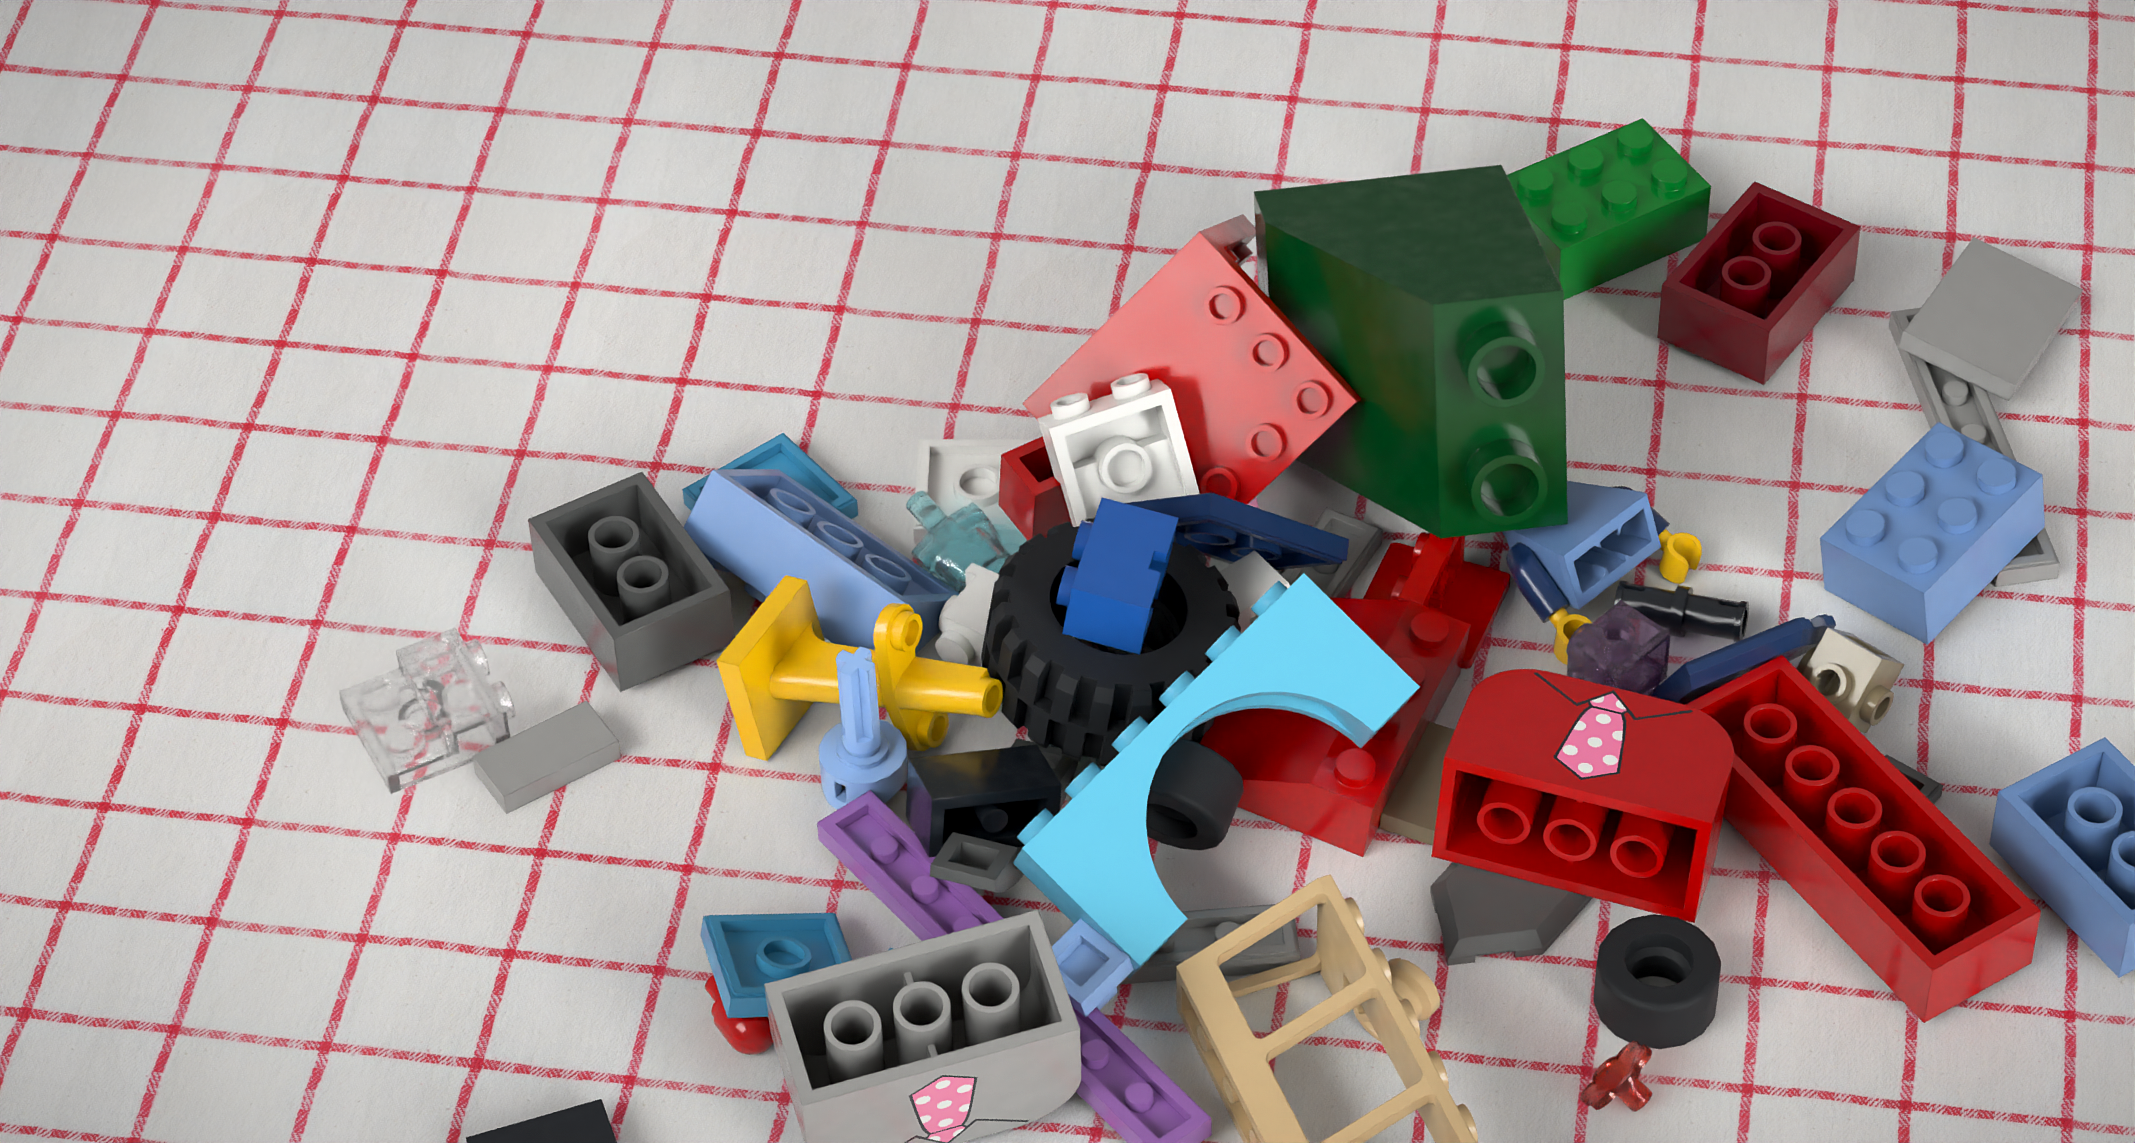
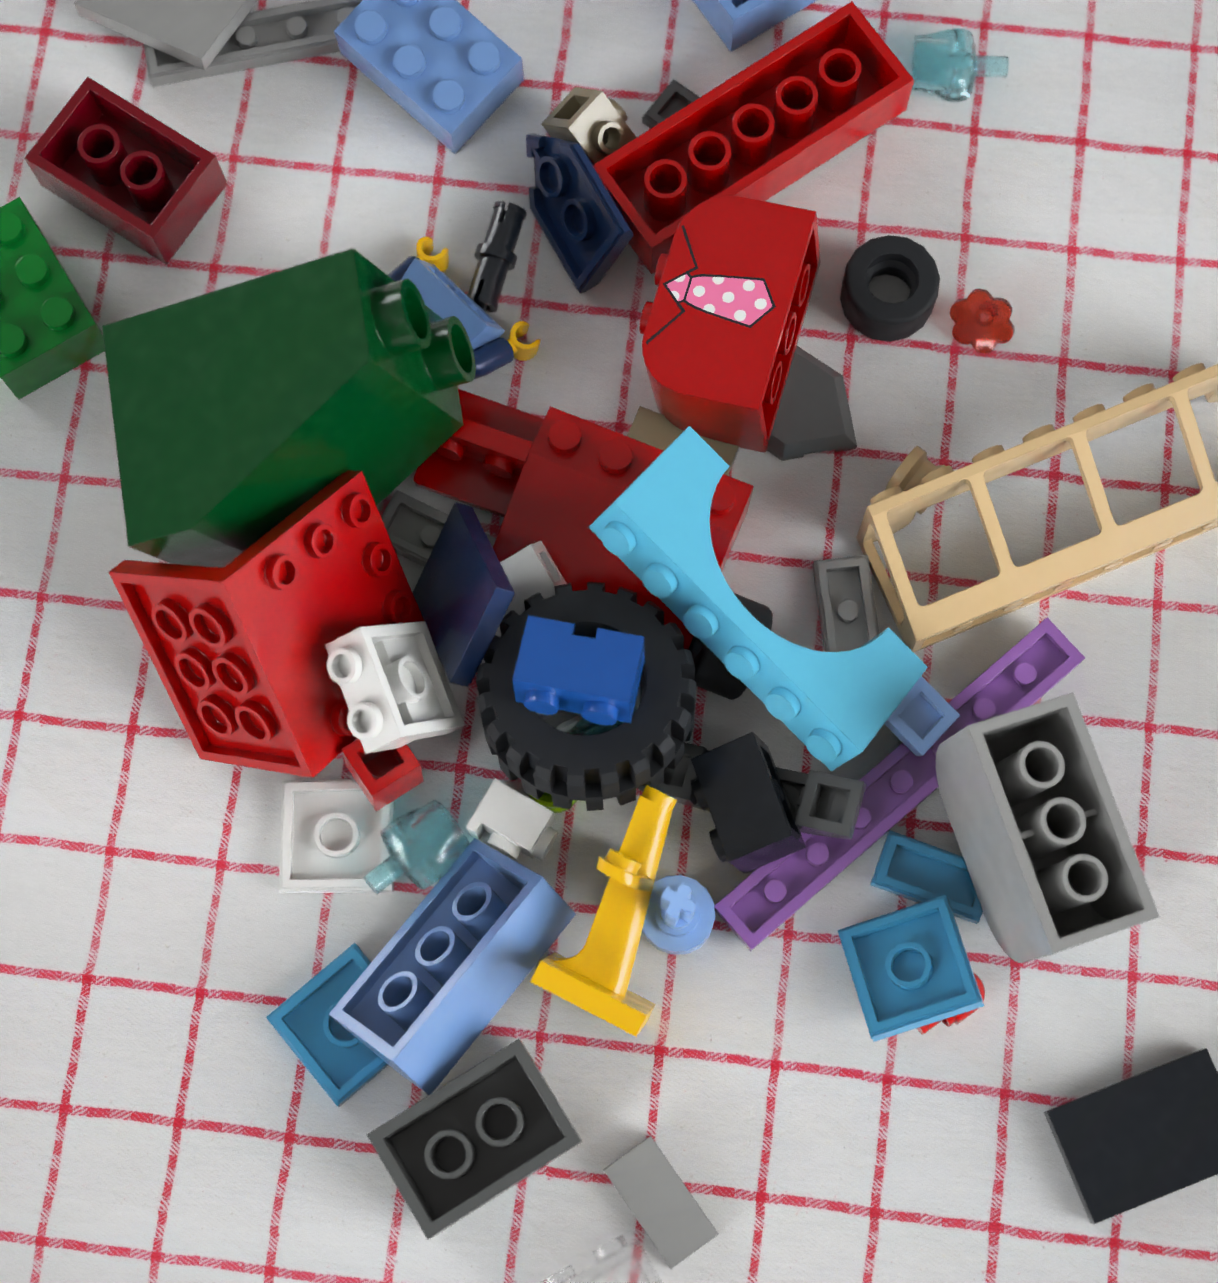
camera: 90 degrees left, 30 degrees up
clear purple brick [1566,600,1671,696] -> none
none -> clear light blue piece [912,28,1009,102]

